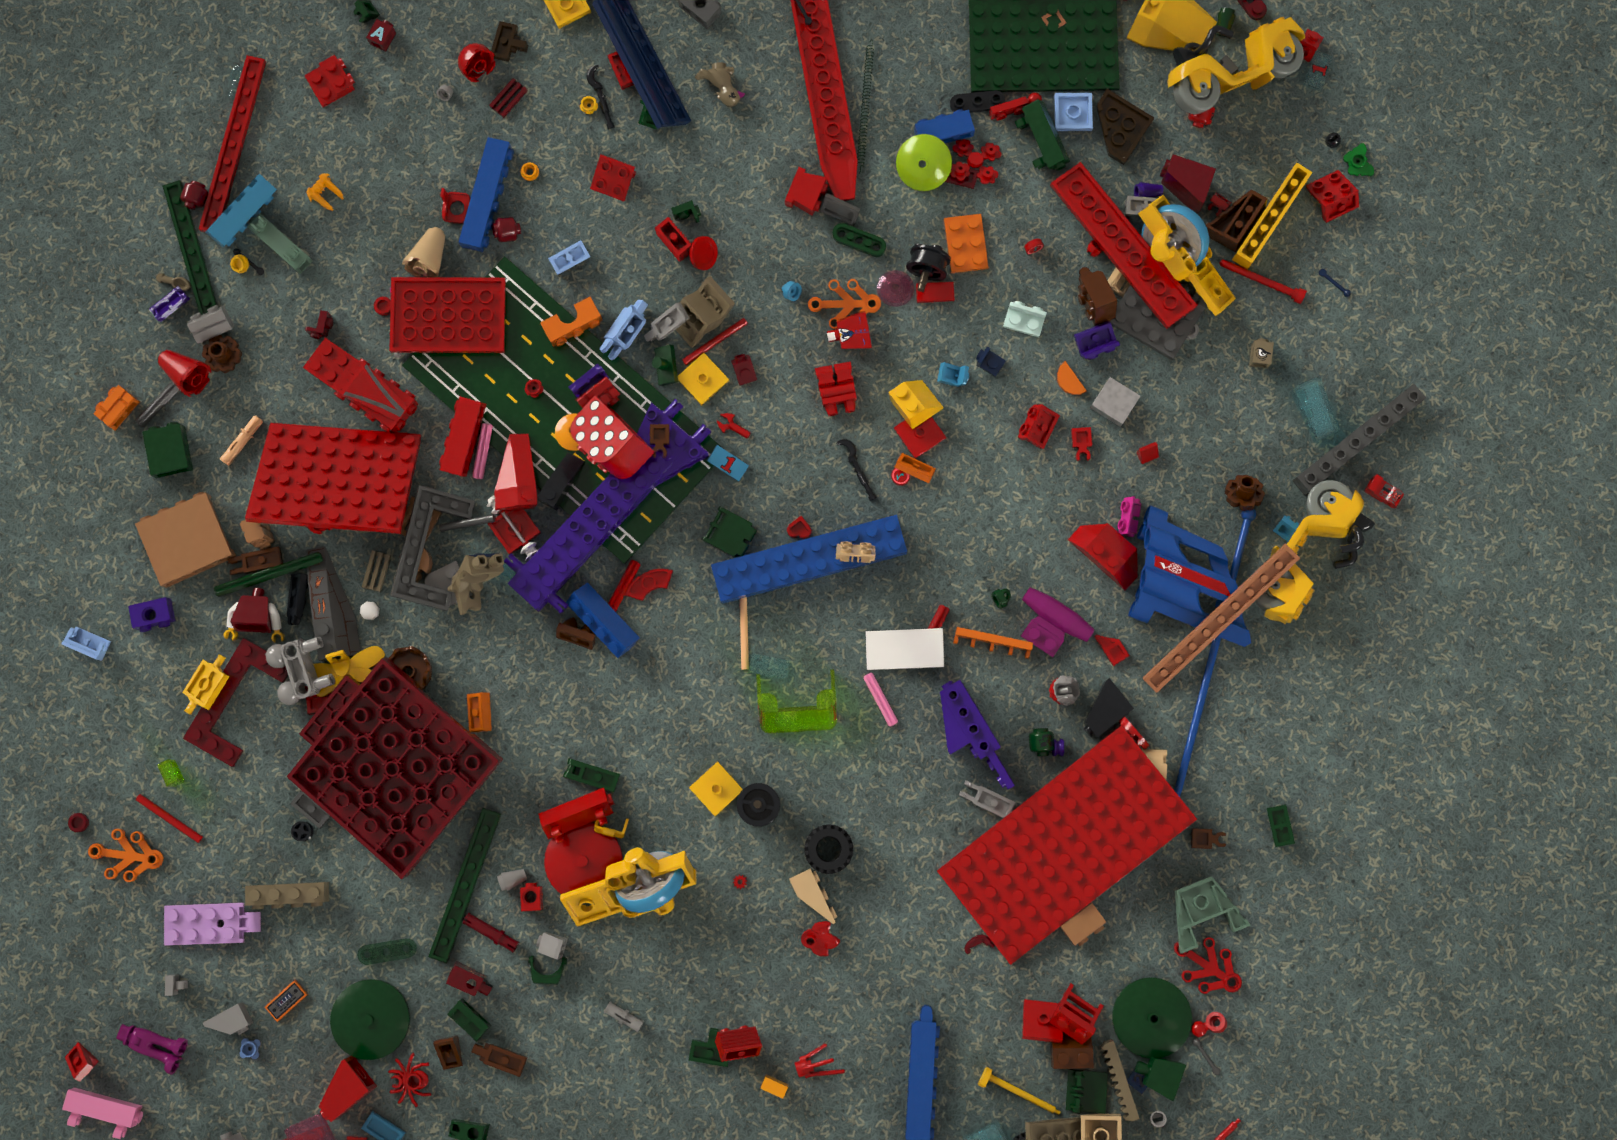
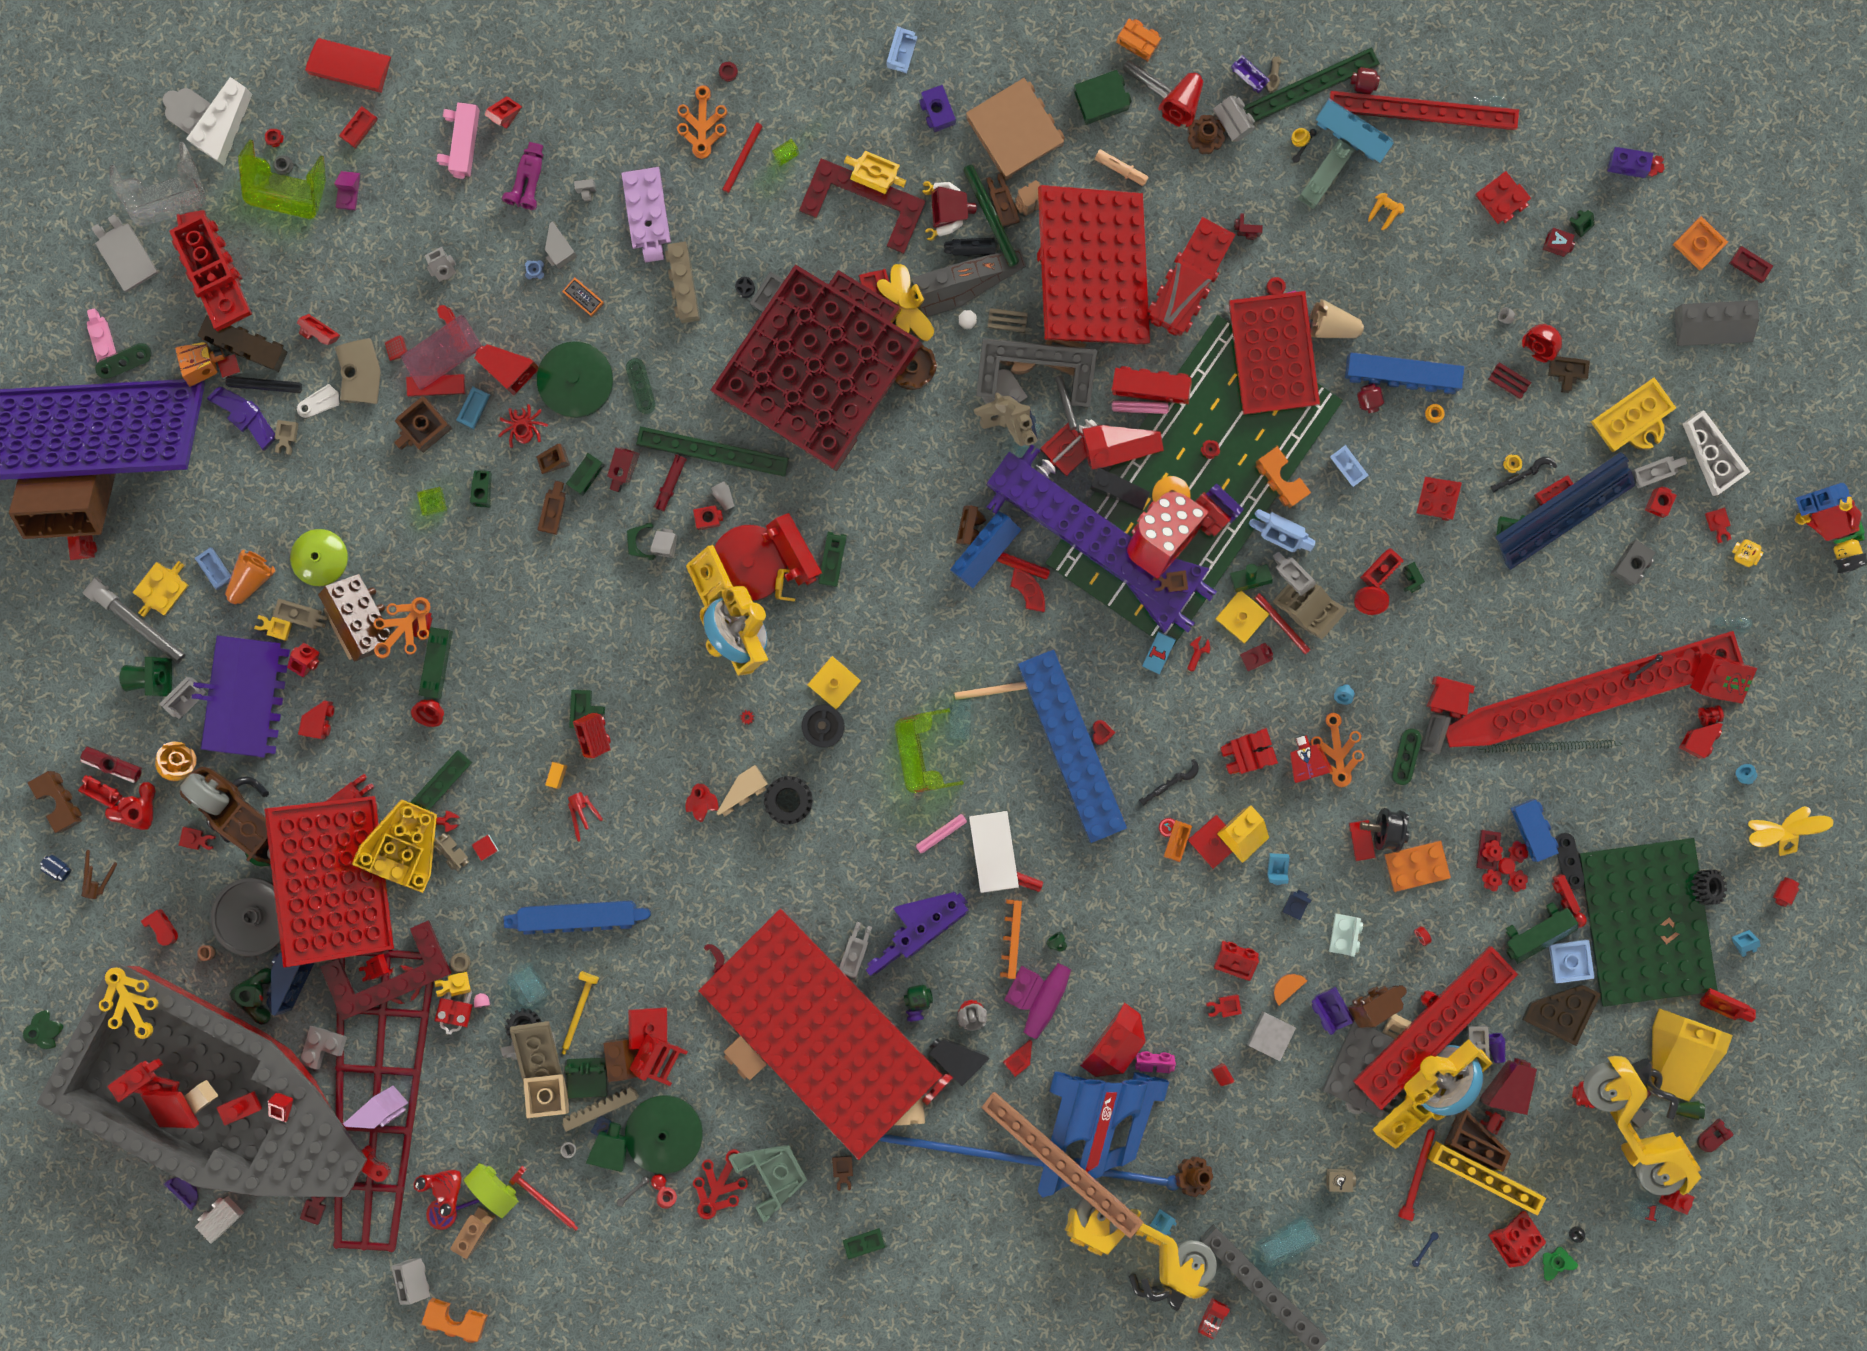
camera: 75 degrees right, 5 degrees up
light grey piece [265,637,335,705] -> none
red piece [440,188,471,224] -> none
orange slope [467,692,492,733] -> none
light grey pin [604,1001,644,1033] -> none
dark tan animal [695,62,745,107] -> none
dark green plate [701,506,757,558] -> none
tan hinge [836,541,875,563] -> none
clear pink dish [877,270,914,307] -> none
lime dish [896,134,952,191] -> none

